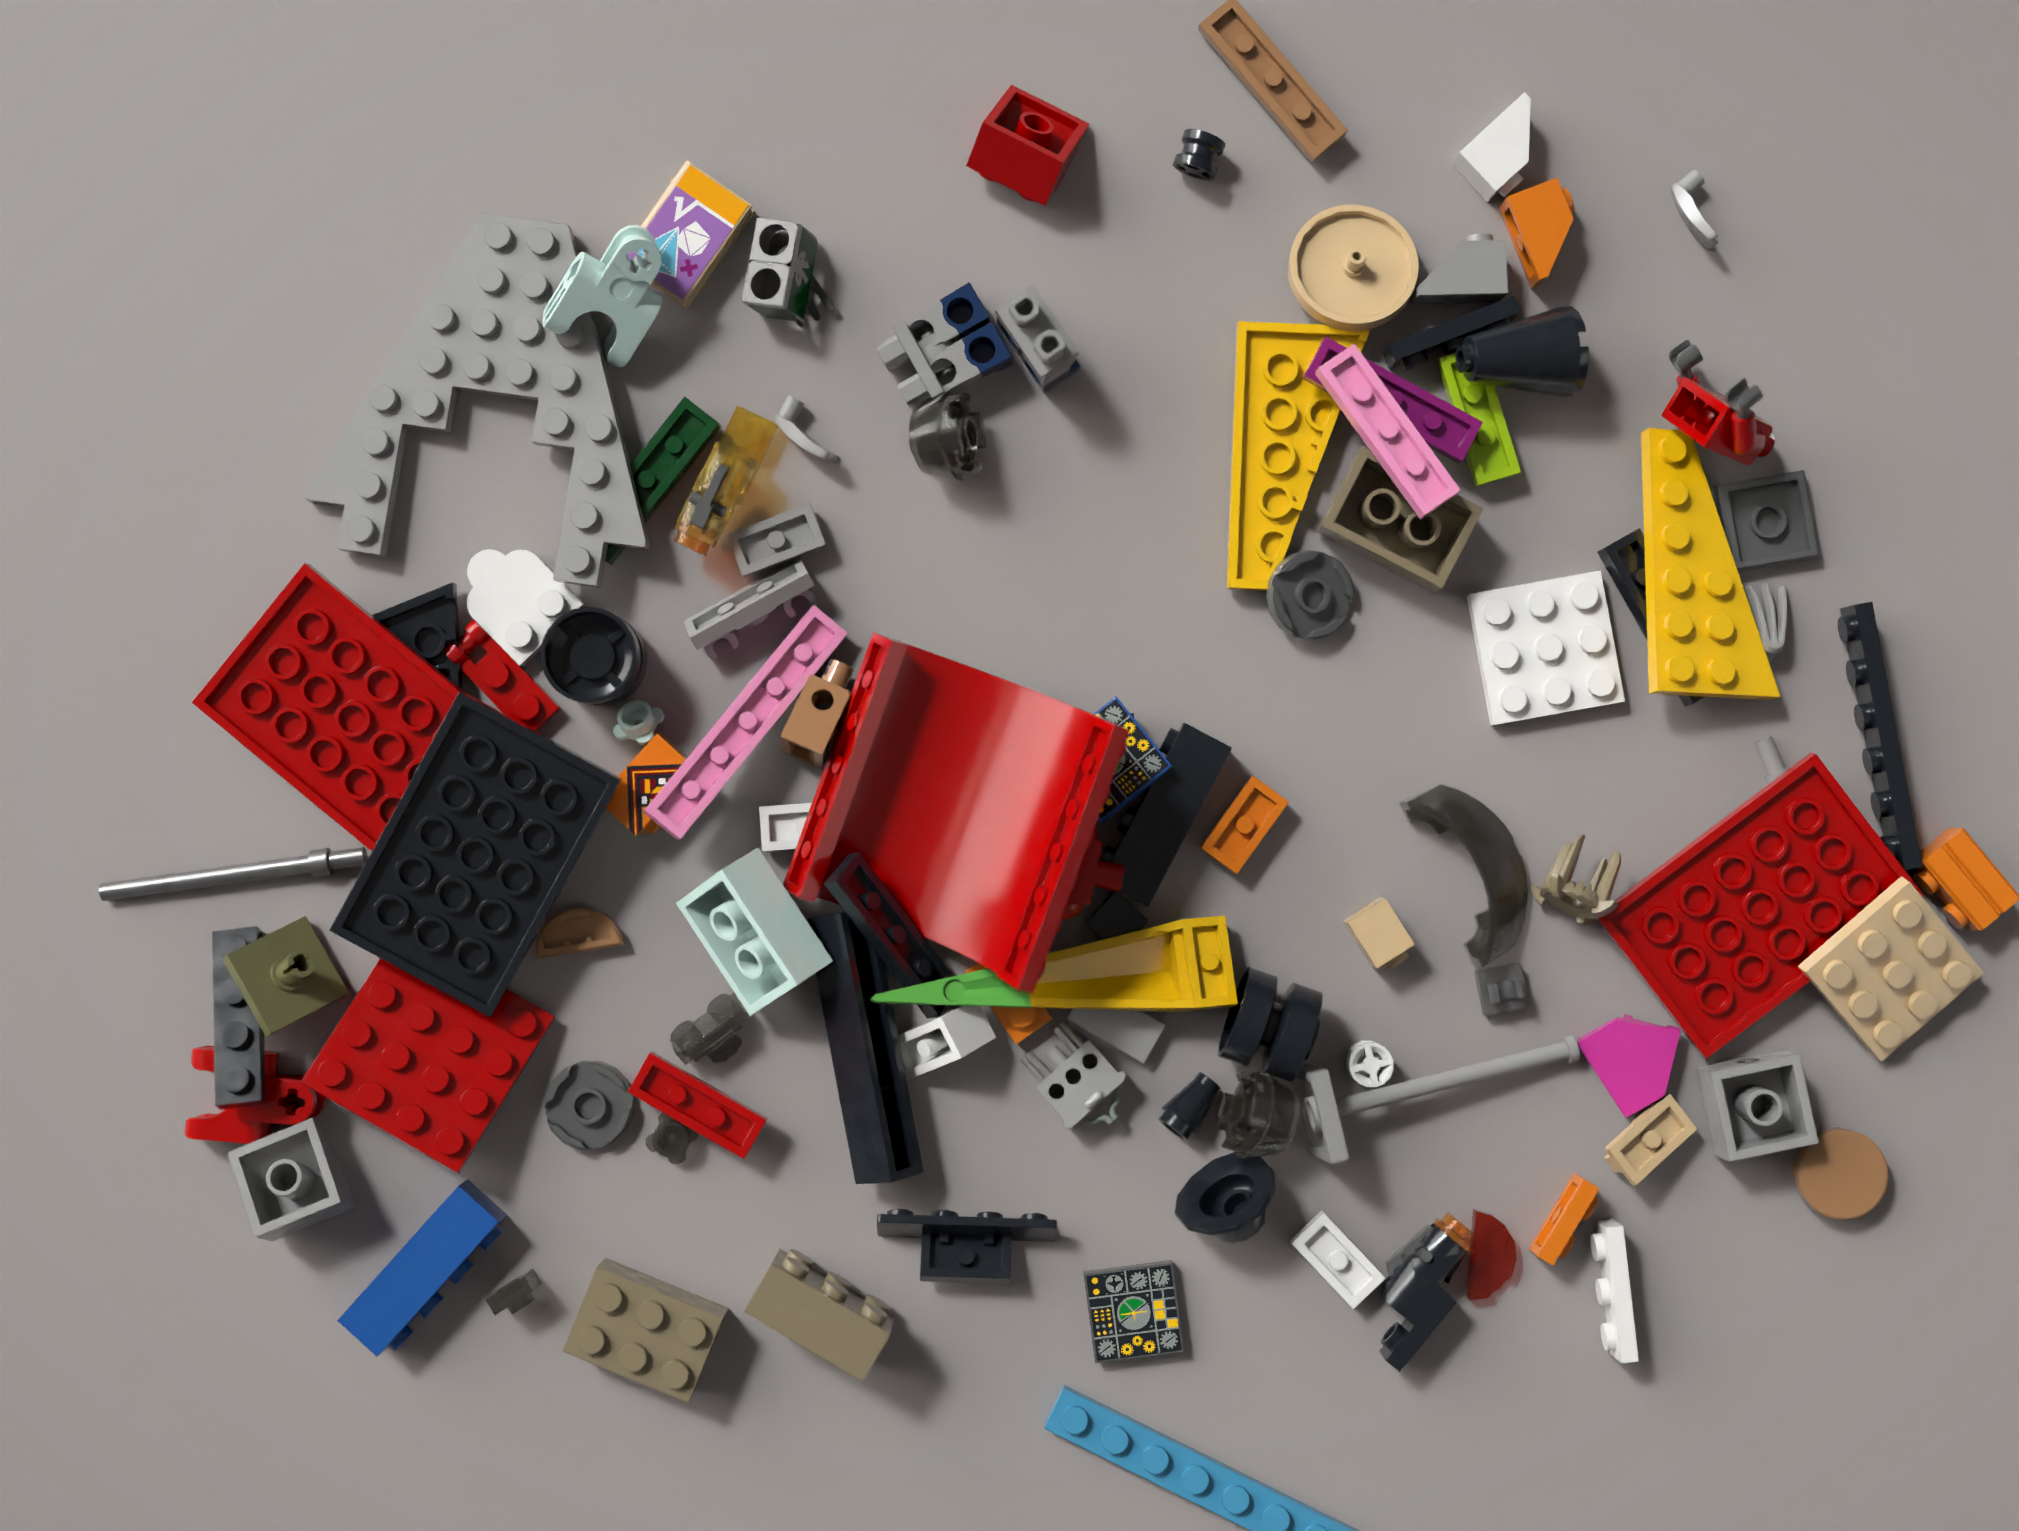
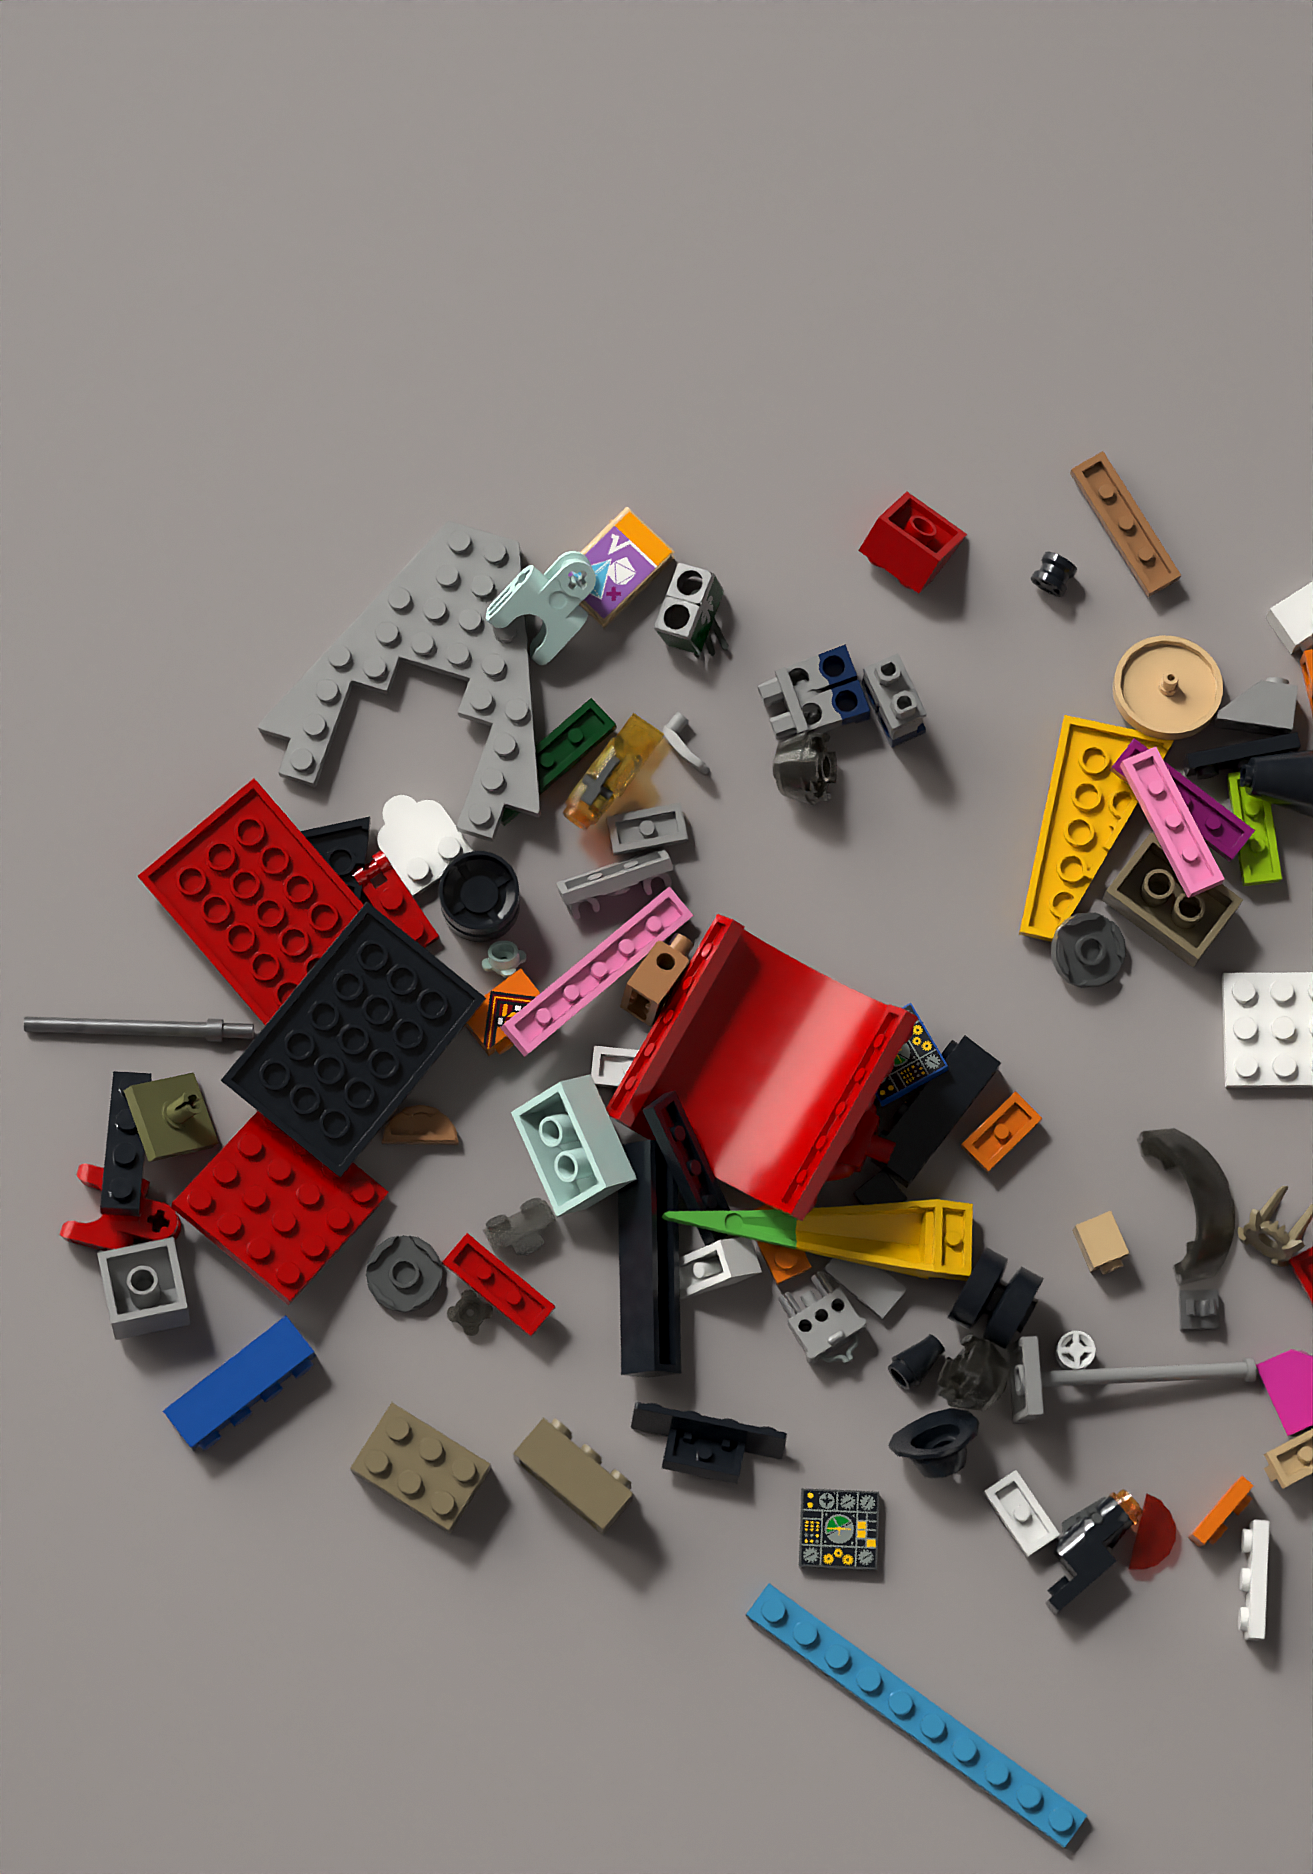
camera: 10 degrees right, 10 degrees down
clear smoke plate [486,1268,541,1315] -> none

